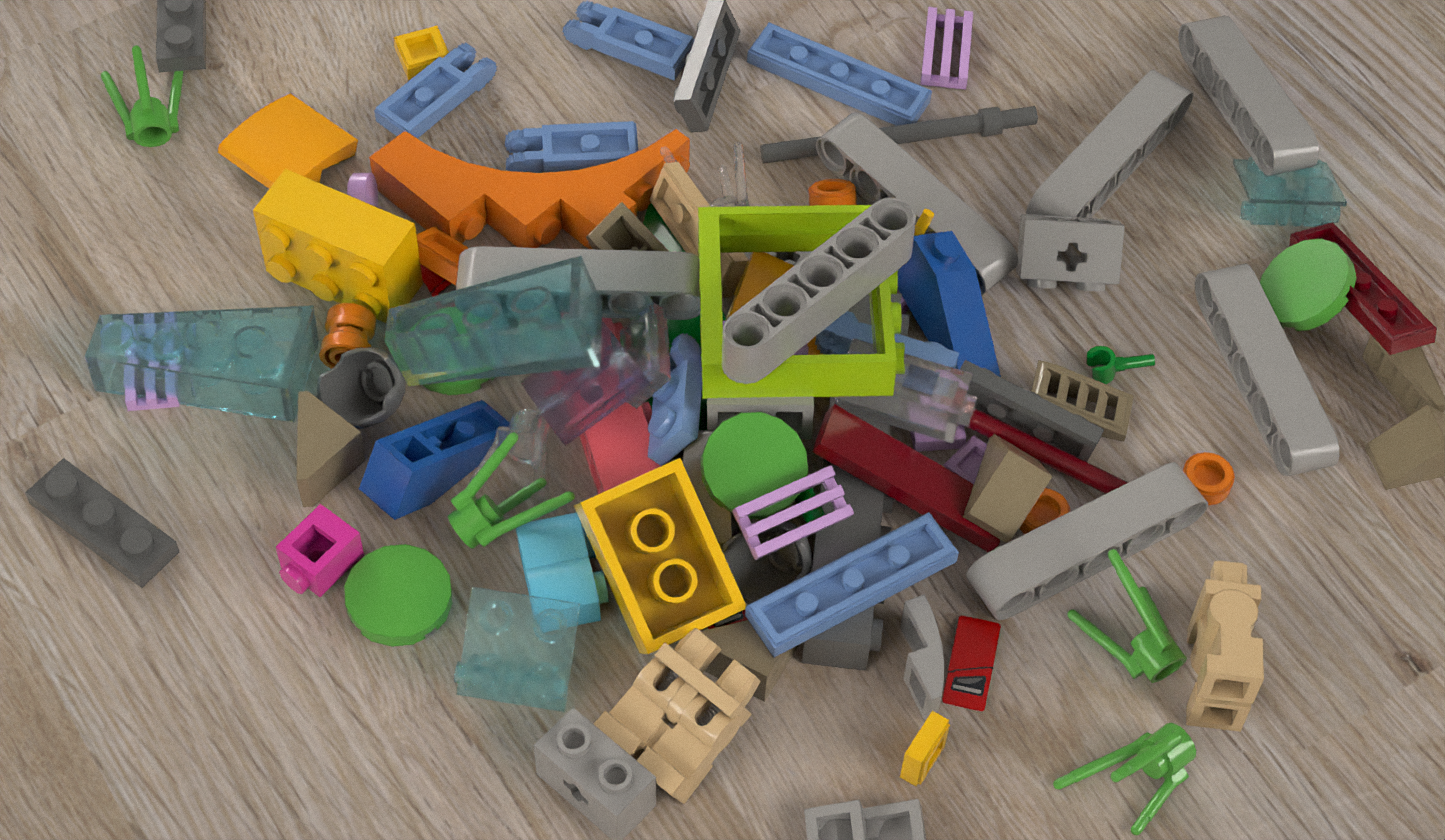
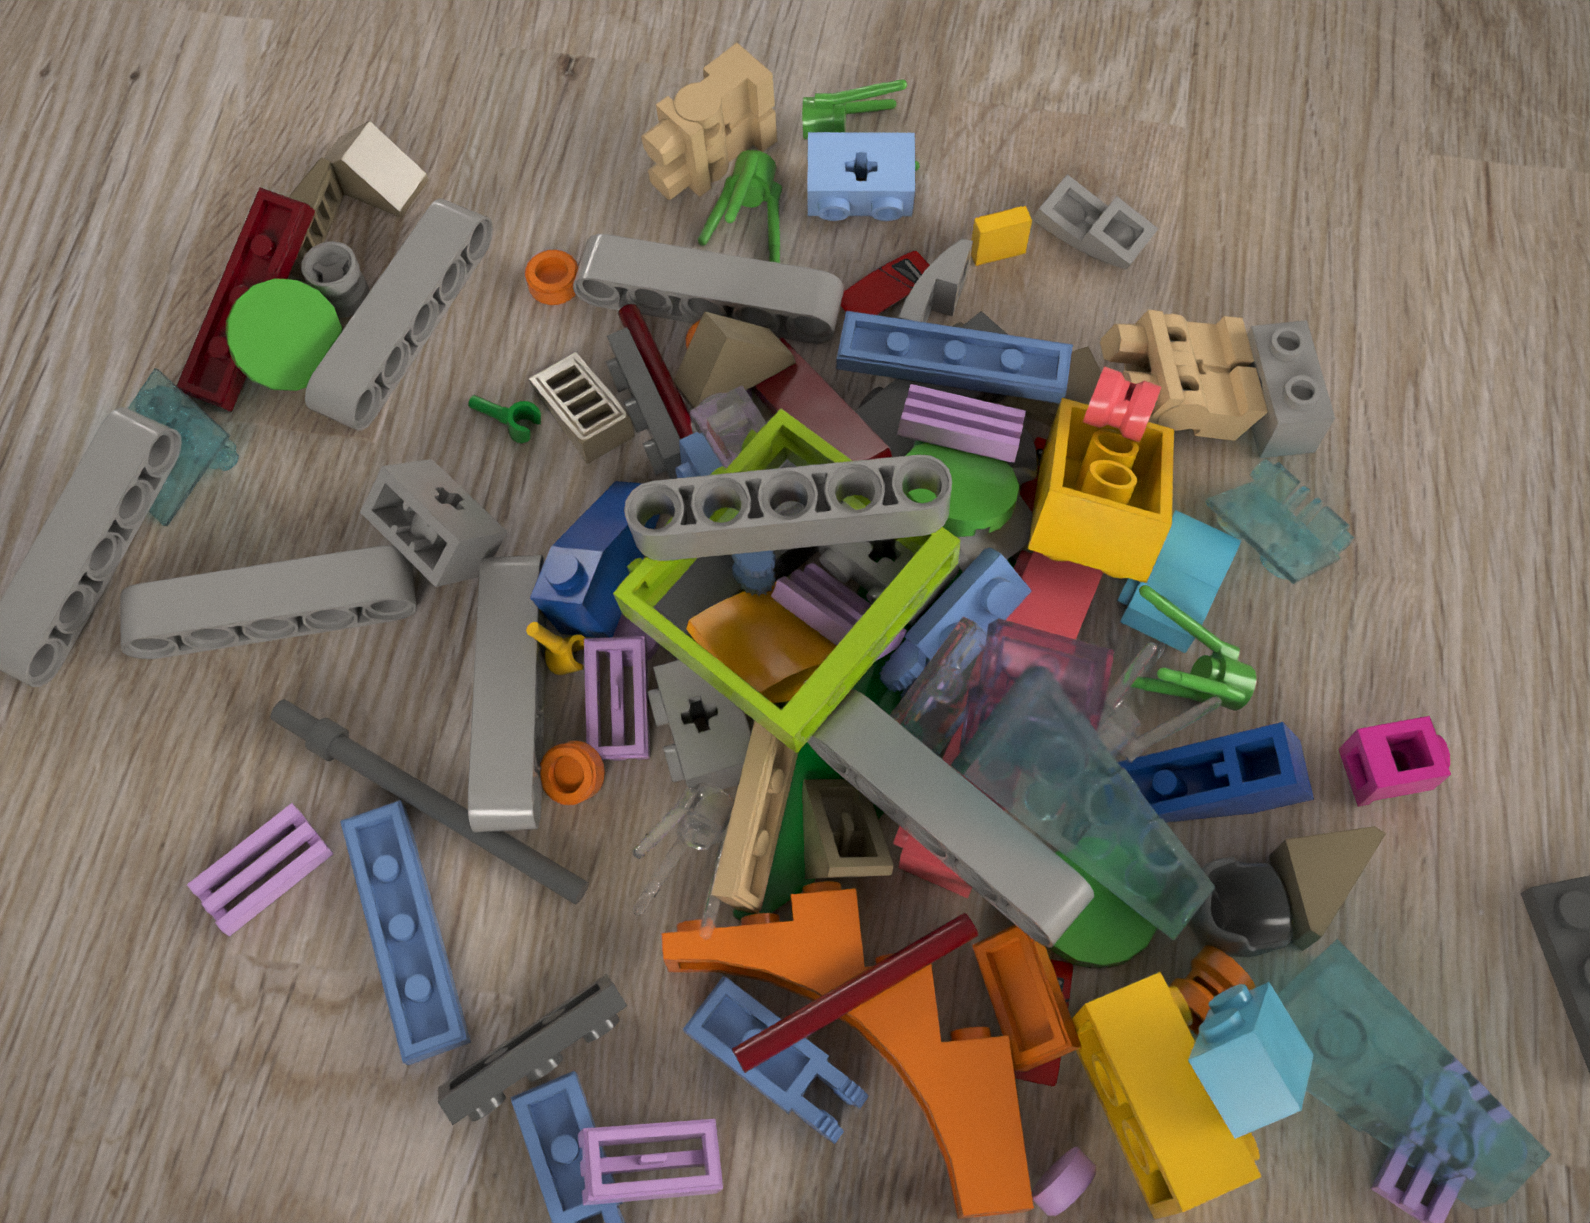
camera: 135 degrees left, 10 degrees up
bright green tile [344,544,453,647] -> none
none -> light grey wheel [301,241,369,318]
none -> lavender tile [578,1119,723,1206]
none -> dark red bar [732,912,978,1073]
none -> light blue brick [807,132,915,221]
none -> coral wheel [1083,366,1161,443]
none -> medium azure piece [1188,982,1314,1139]

